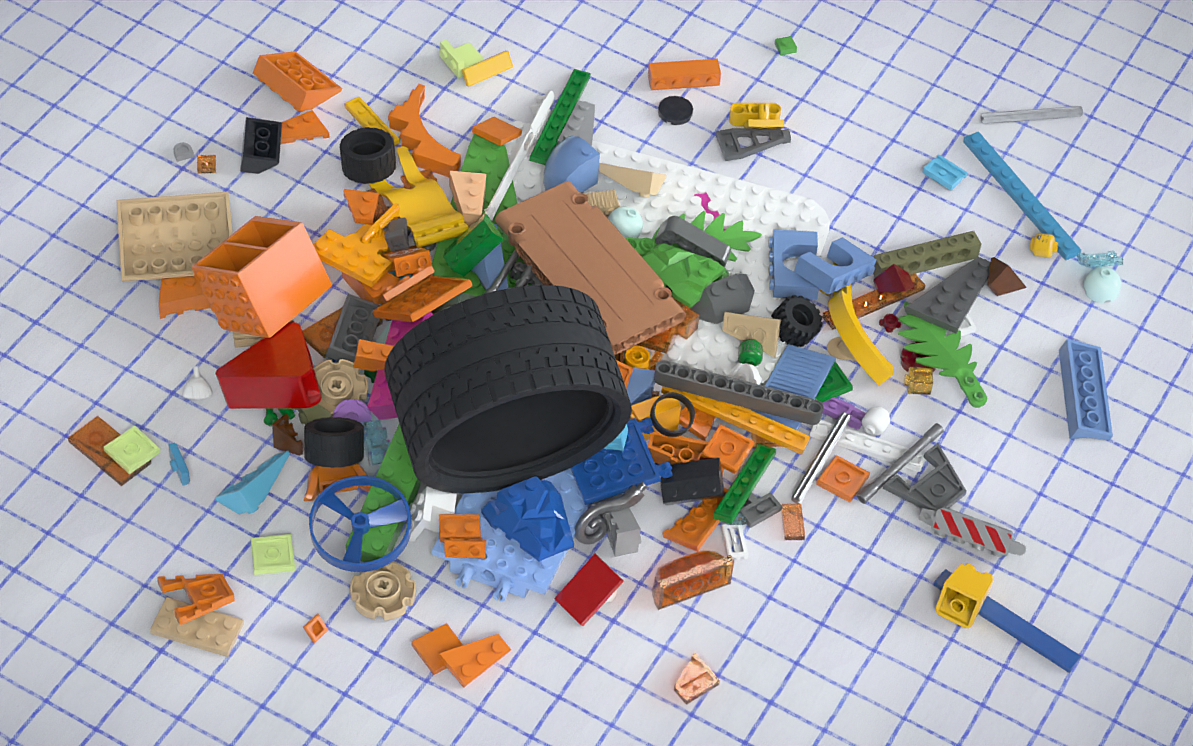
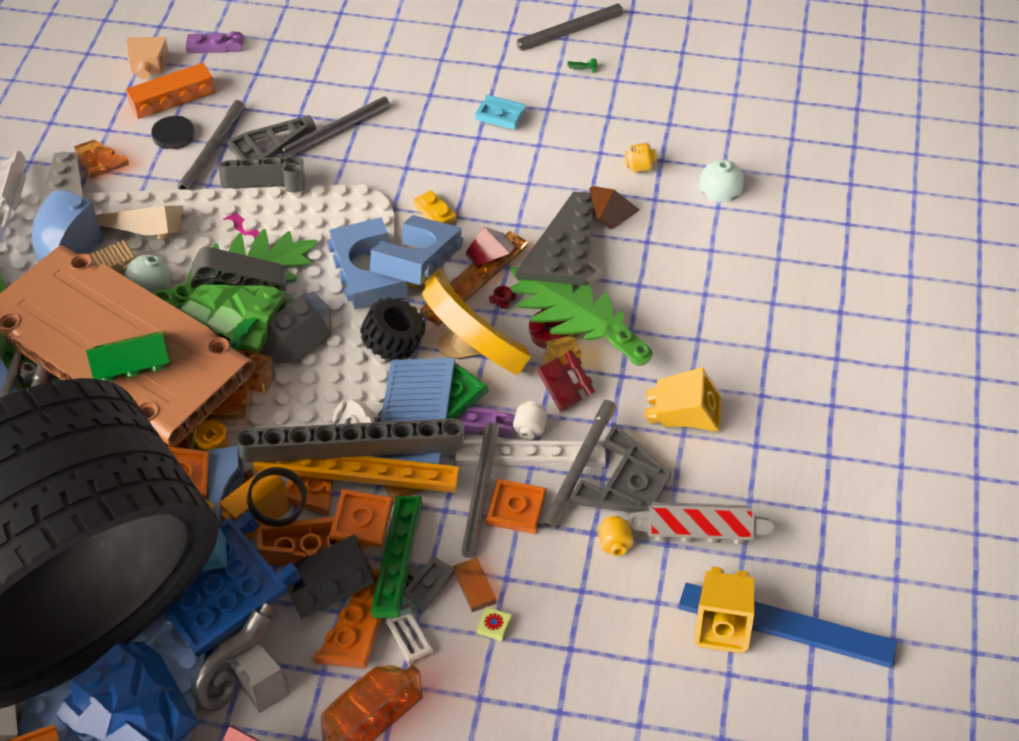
camera: 15 degrees left, 0 degrees up
green tile [529,69,591,165] -> none
clear orange arm [648,350,664,371] -> none
tan wing [722,312,781,357] -> none
yellow beam [729,103,781,126] -> none
green head [738,339,763,367] -> none
yellow tile [744,103,784,129] -> none
bright green plate [775,36,797,56] -> none
olive brick [873,231,982,277] -> none
dark azure plate [963,131,1081,261] -> none
medium blue arch [1059,339,1113,441] -> none
clear light blue plate [1077,251,1123,267] -> none
none -> clear orange wing [74,139,129,179]
none -> green slope [86,330,171,382]
none -> light nougat torso [127,37,169,79]
none -> flat silver piece [177,100,245,190]
none -> medium lavender hinge [186,31,244,53]
none -> dark grey beam [218,156,305,192]
none -> green piece [229,317,258,352]
none -> flat silver axle [281,96,390,157]
none -> yellow plate [414,190,457,225]
none -> yellowish green tile [477,607,511,641]
none -> dark red plate [536,350,596,412]
none -> green piece [567,58,598,73]
none -> yellow head [598,516,634,556]
none -> yellow hips [645,367,722,432]

